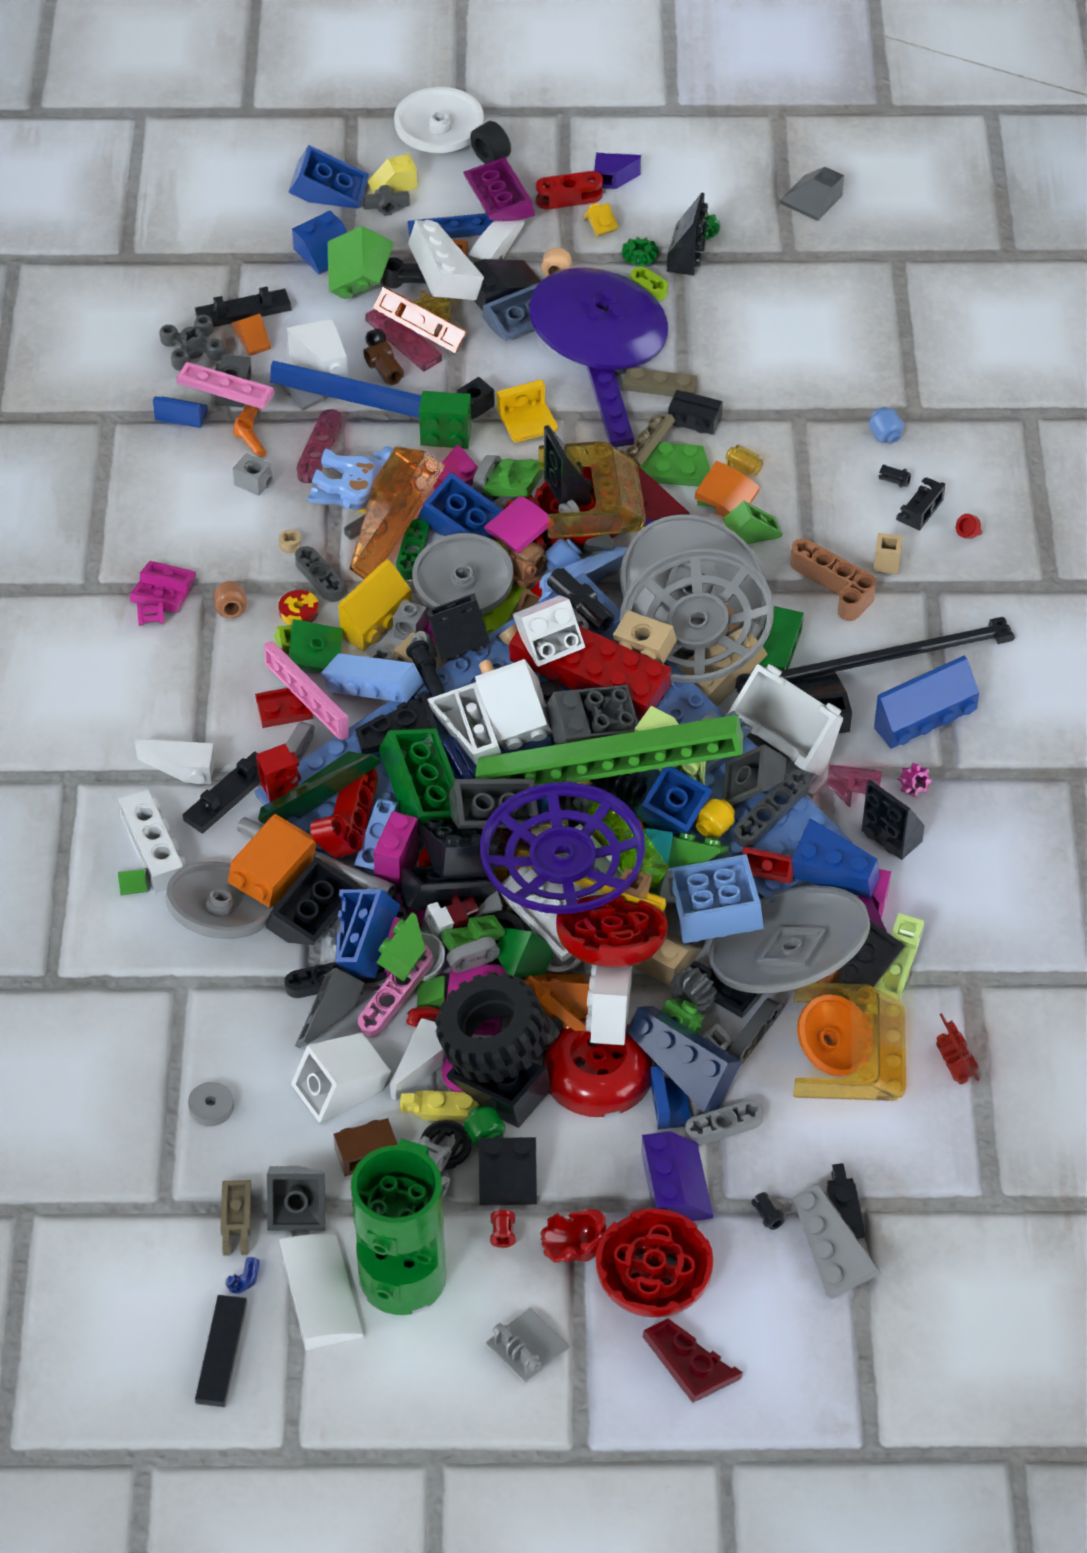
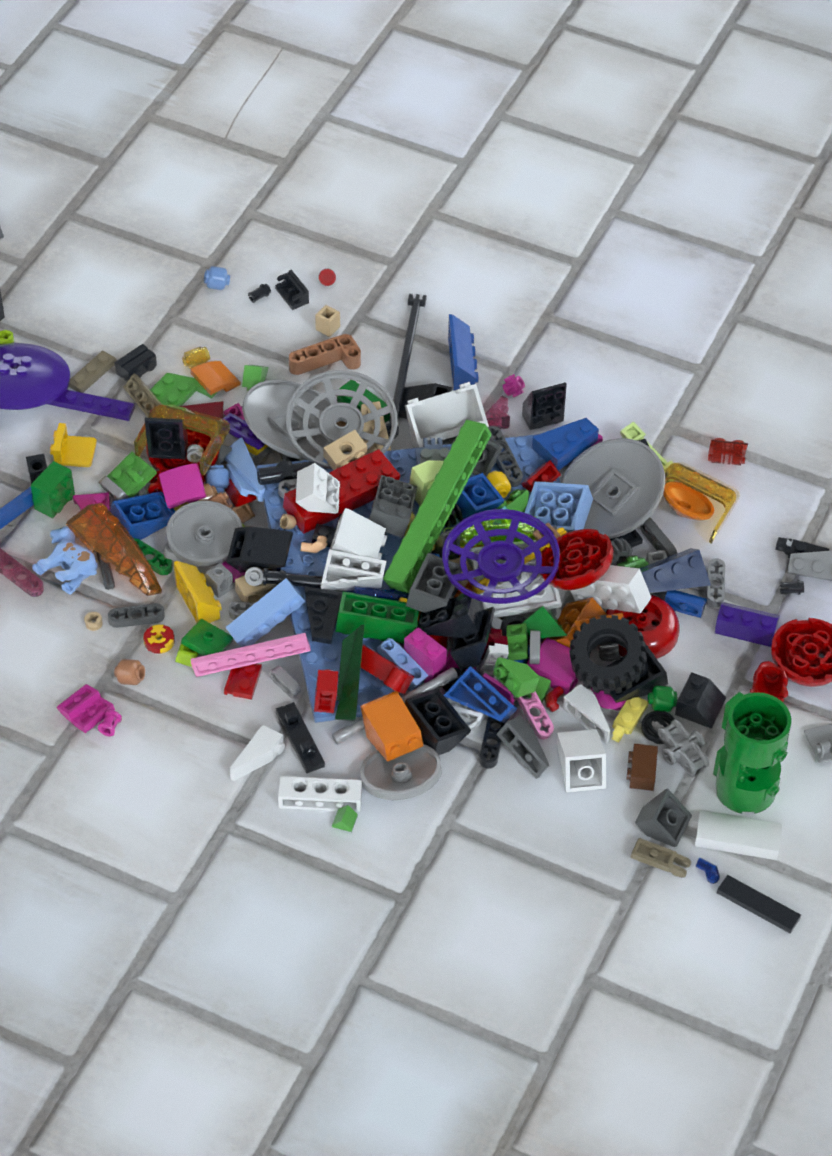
camera: 65 degrees left, 0 degrees up
light grey piece [188,1082,234,1126] -> none
light grey brick [233,453,273,496] -> none

